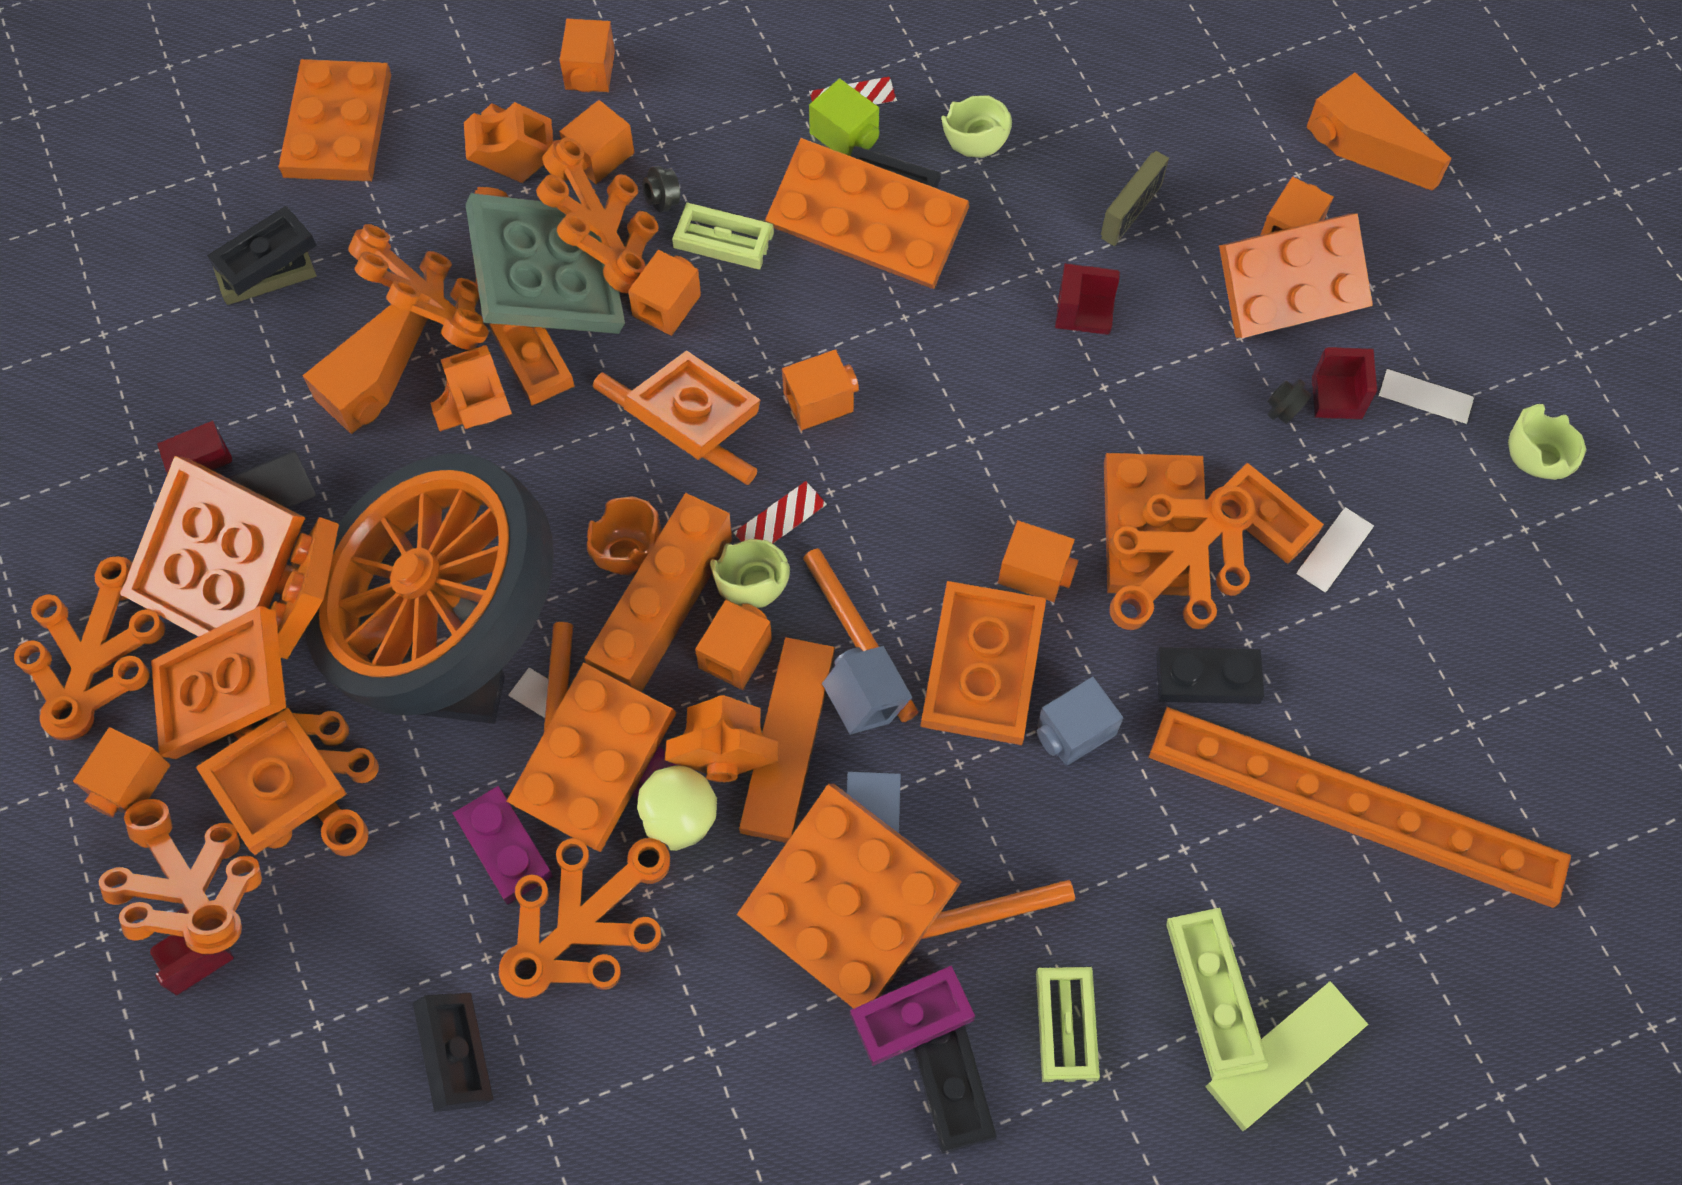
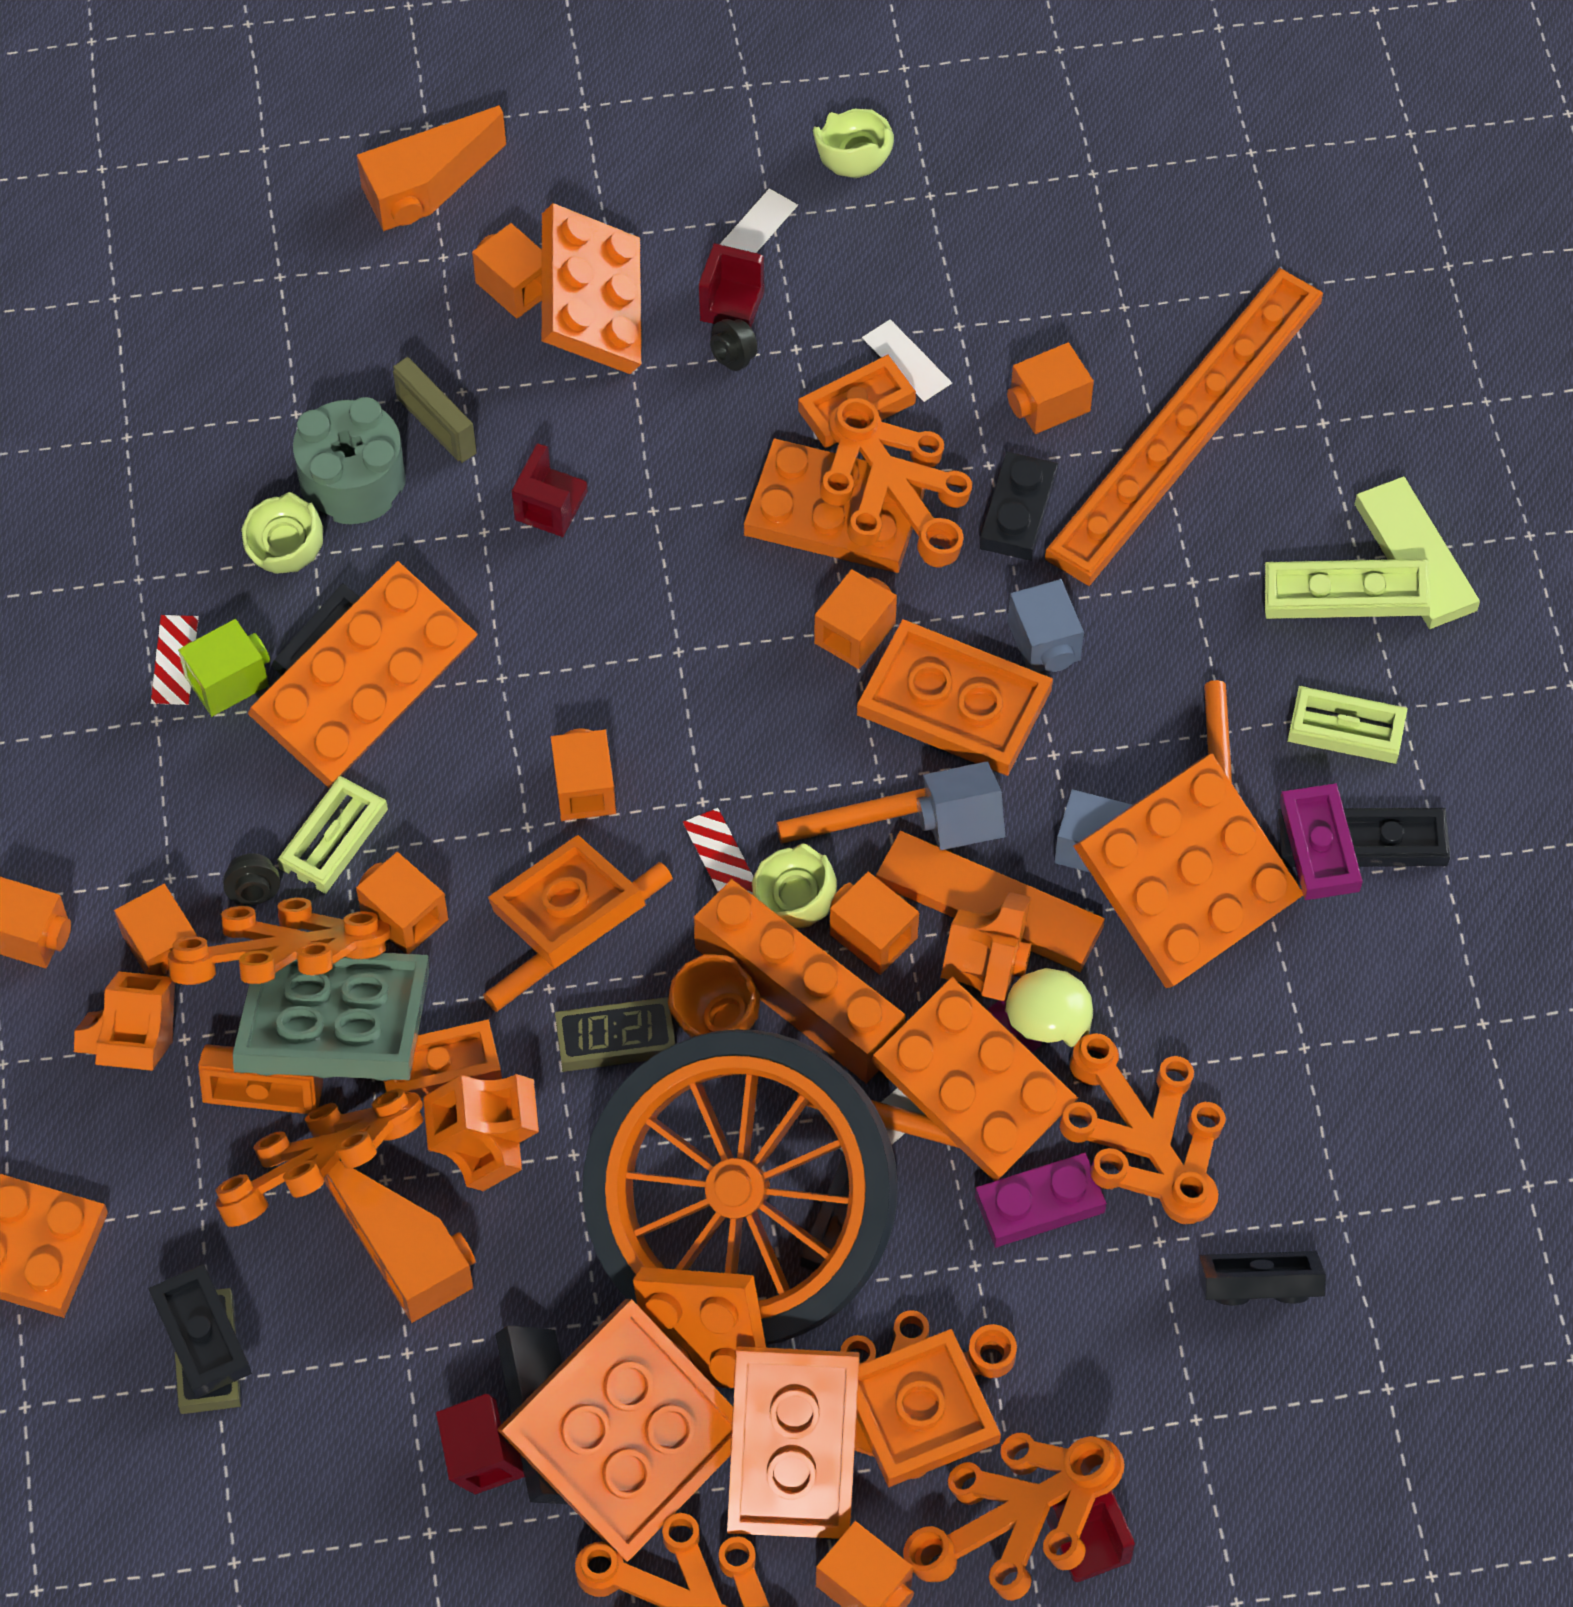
camera: 75 degrees left, 5 degrees down
none -> sand green brick [293,397,406,524]
none -> tile [555,997,675,1072]
none -> orange brick [1007,342,1094,434]

